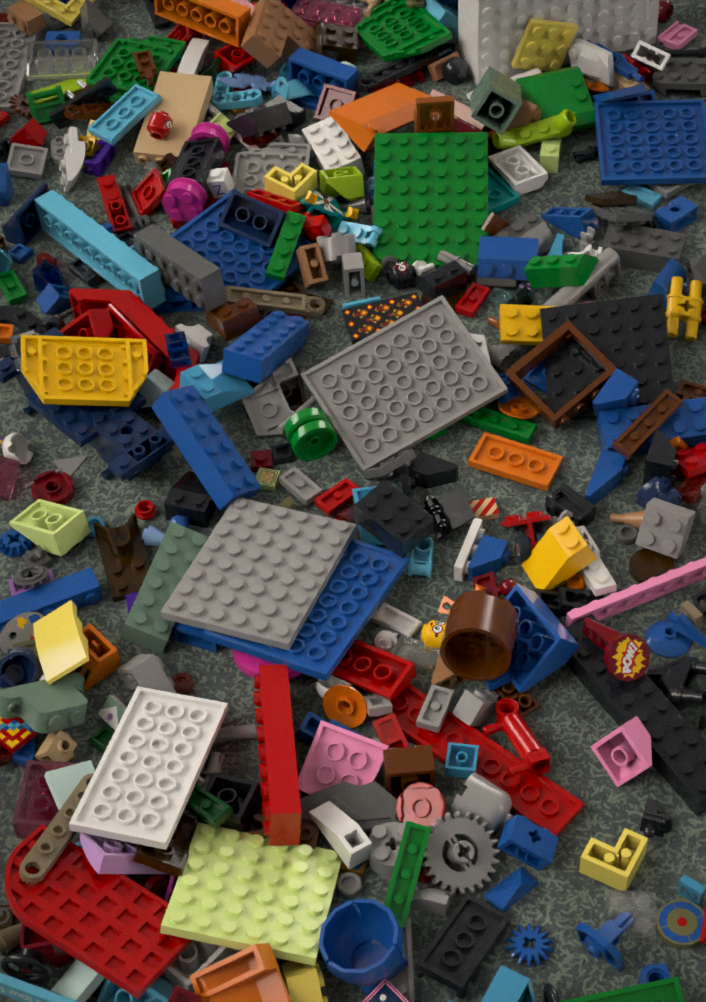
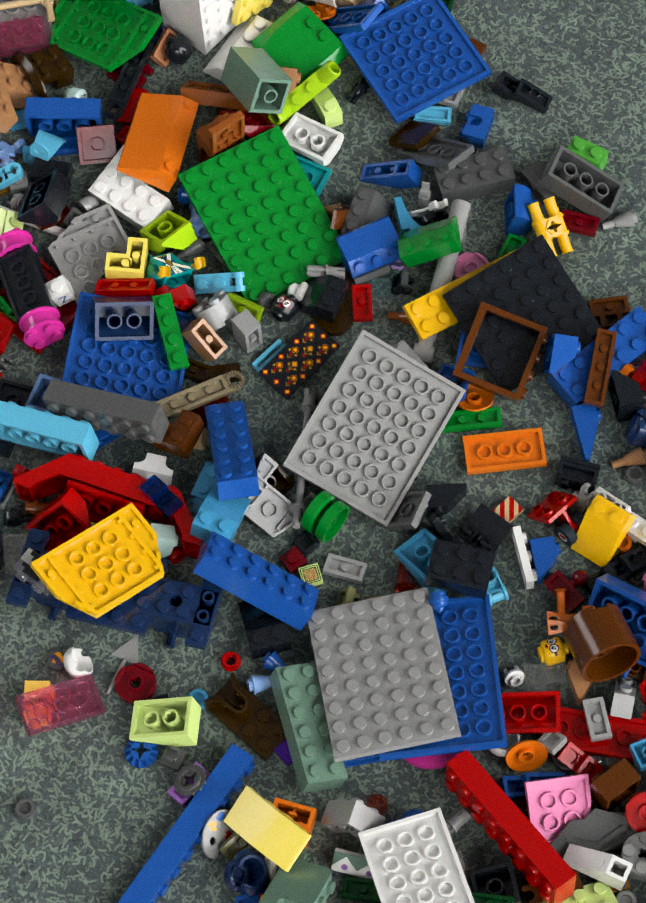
camera: 30 degrees left, 15 degrees up
red plate [314,477,359,517] -> none
white tile [372,602,422,641] -> none
none -> blue plate [428,591,449,613]

